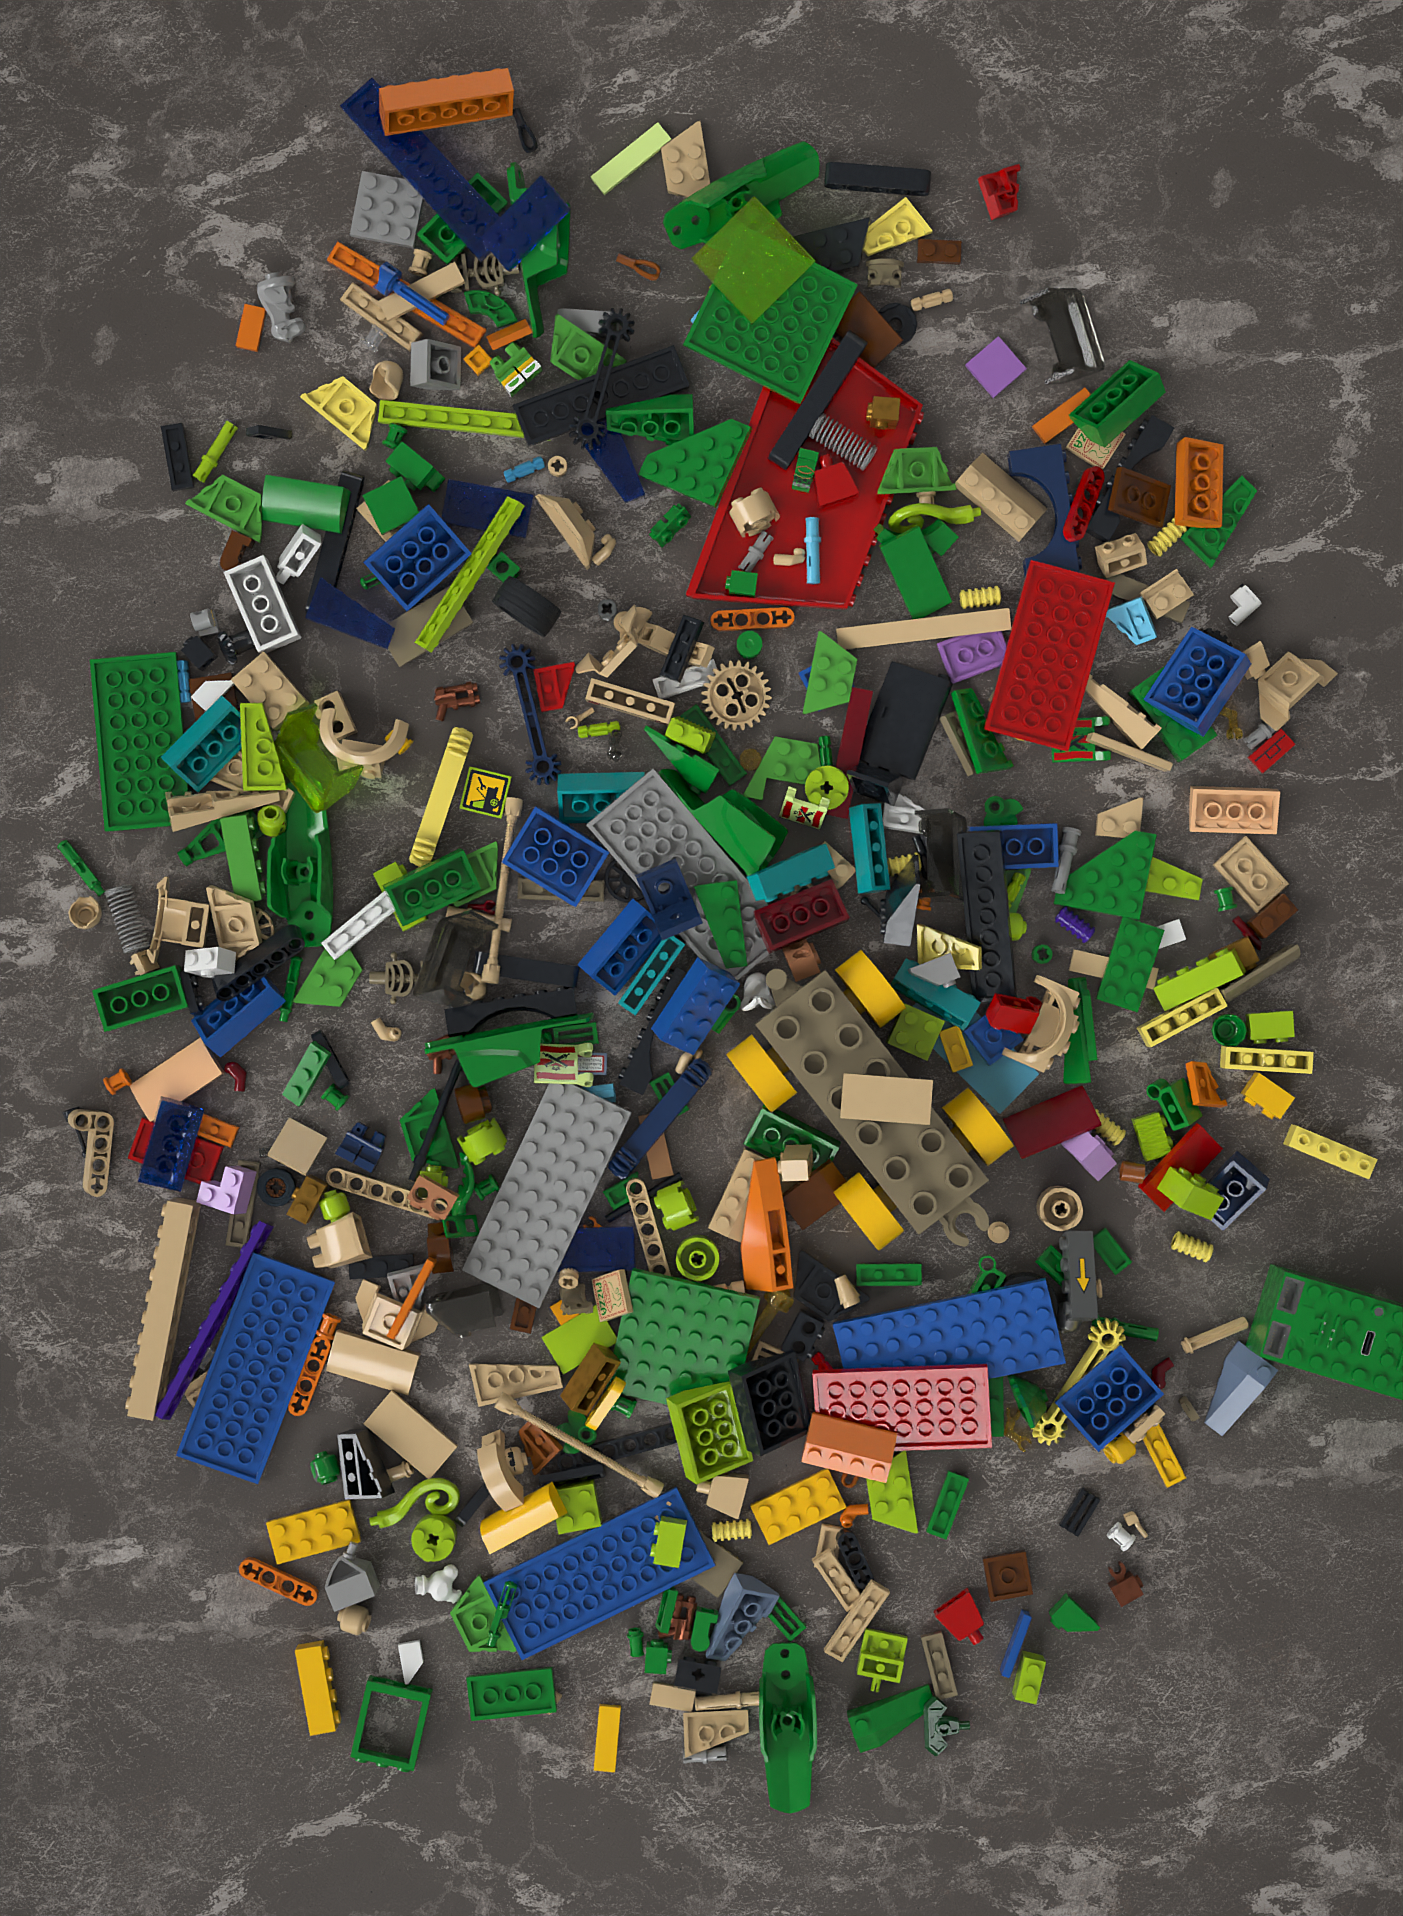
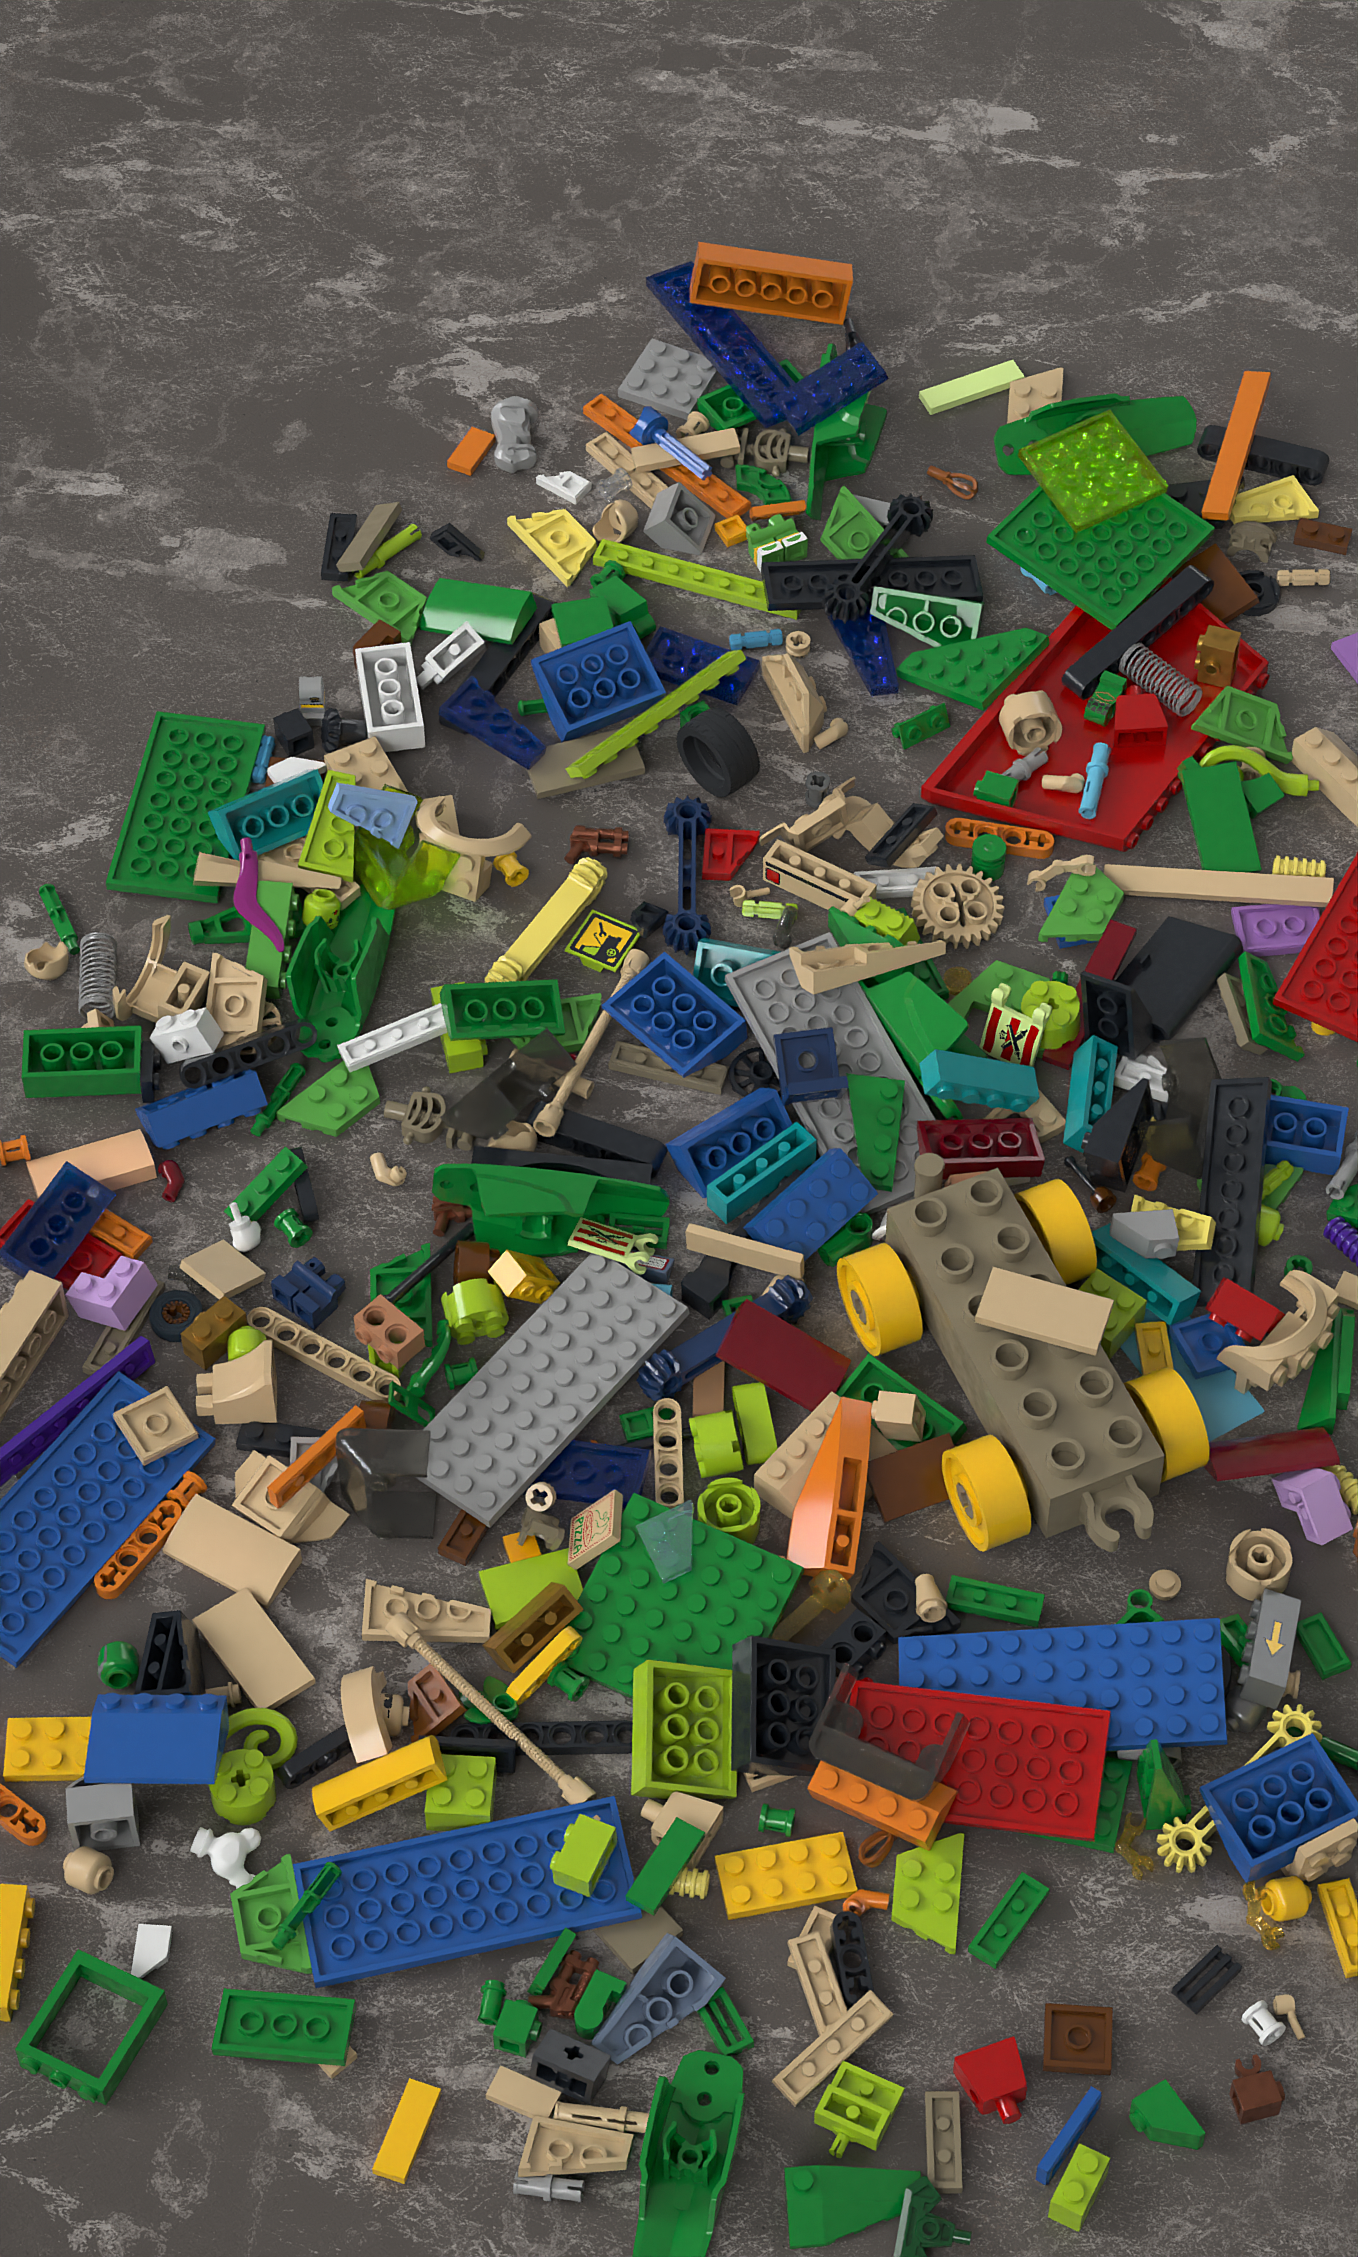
camera: 15 degrees right, 35 degrees down
none -> blue slope [84,1693,229,1784]
none -> tan tile [113,1386,198,1466]
none -> white piece [229,1202,262,1252]
none -> magenta piece [233,838,285,952]
none -> light blue wing [328,783,417,849]
none -> dark tan tile [336,502,402,573]
none -> yellow brick [488,1250,560,1304]
none -> white tile [536,471,592,505]
none -> green tile [625,1817,705,1915]
none -> black tile [630,901,669,939]
none -> clear light blue wing [636,1500,694,1584]
none -> tan tile [686,1223,804,1280]
none -> dark red slope [715,1299,851,1412]
none -> lime beam [732,1382,778,1465]
none -> green bush [758,1803,796,1838]
none -> tan wedge [789,940,946,995]
none -> clear smoke windscreen [809,1663,970,1802]
none -> tan hand [840,895,871,917]
none -> tan piece [1027,855,1096,892]
none -> orange tile [1202,371,1271,520]
none -> clear yellow arm [1242,1880,1285,1951]

